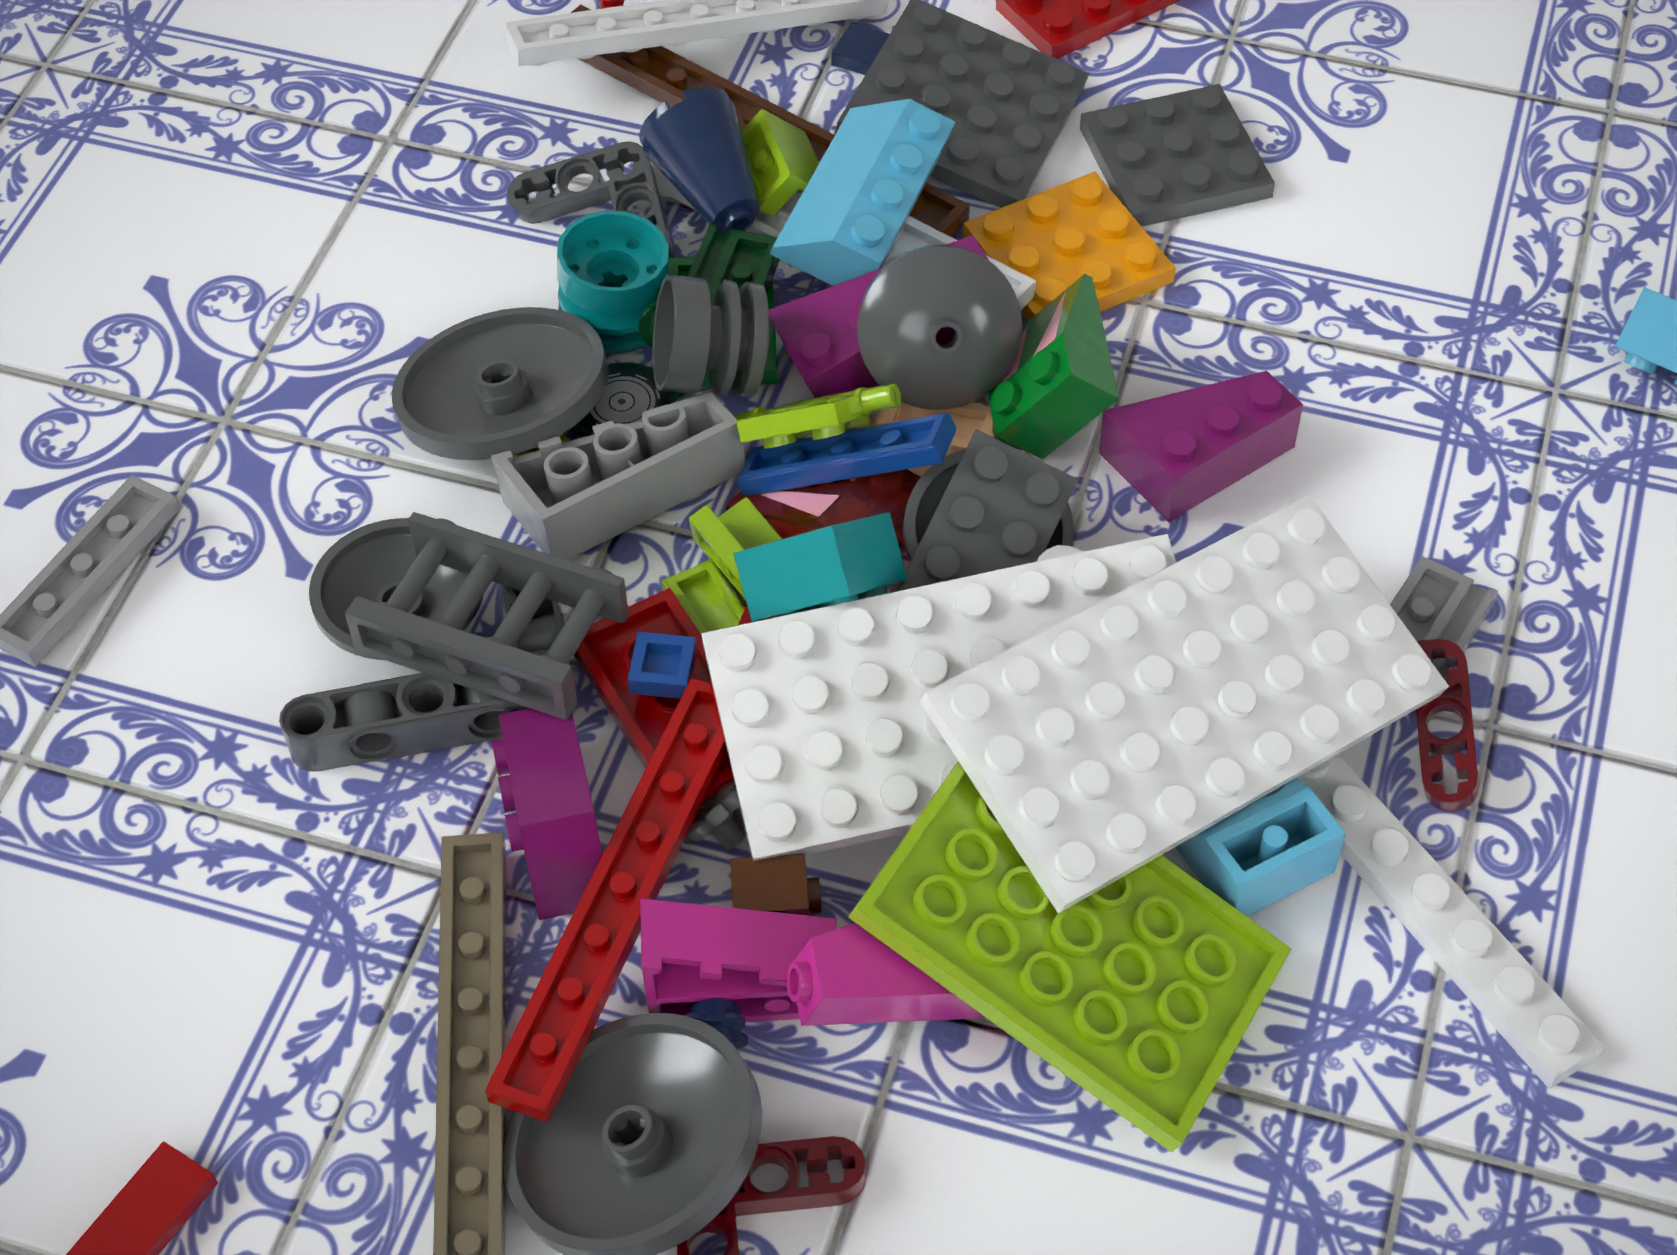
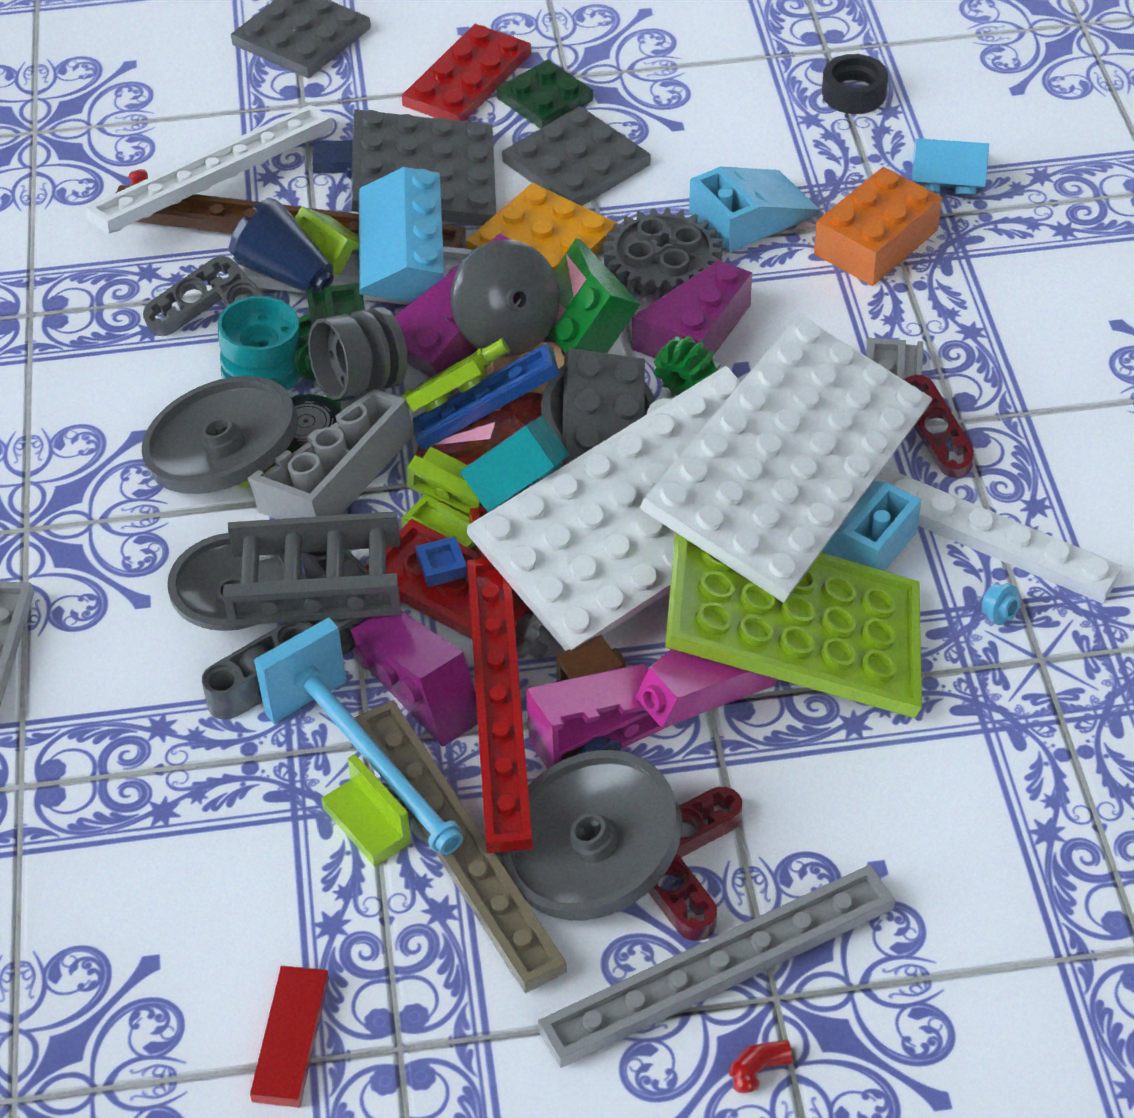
camera: 25 degrees left, 5 degrees down
none -> medium azure tile [254,617,463,855]
none -> lime panel [321,754,412,867]
none -> dark green plate [497,59,593,129]
none -> dark grey gear [603,208,723,300]
none -> green gear [653,335,721,397]
none -> medium azure slope [689,166,820,253]
none -> orange brick [814,166,942,286]
none -> black tyre [822,54,888,114]
none -> medium azure plate [982,583,1020,625]

